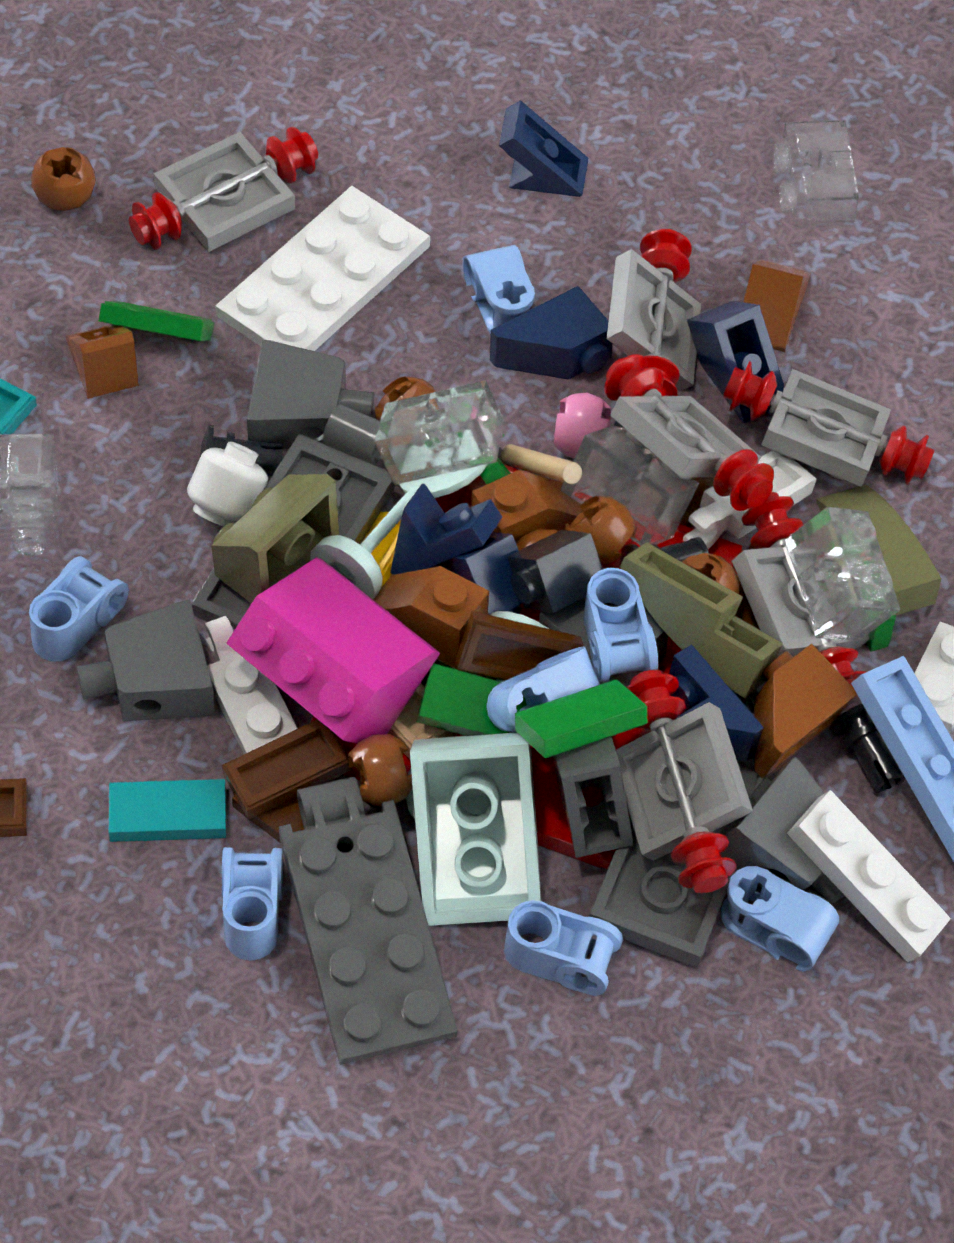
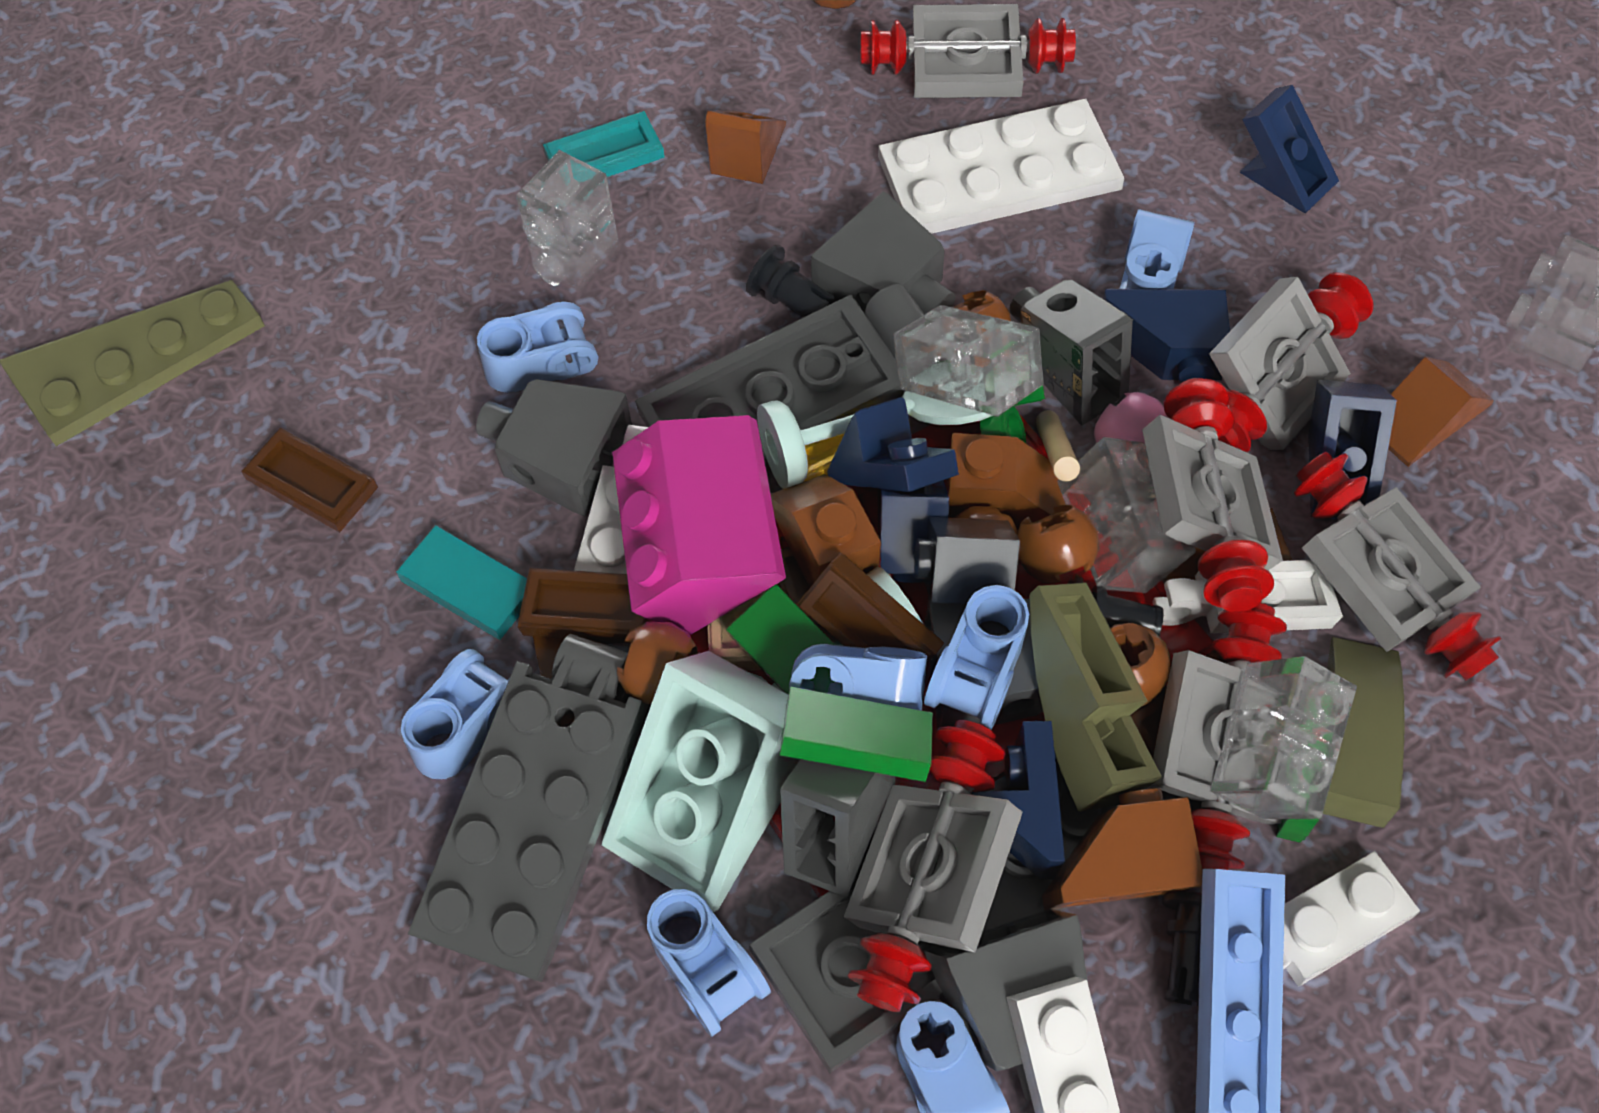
camera: 40 degrees right, 5 degrees up
green tile [98,301,215,341] -> none
white head [187,442,268,526] -> none
olive slope [211,474,339,603] -> none
none -> dark grey torso [1009,280,1133,426]

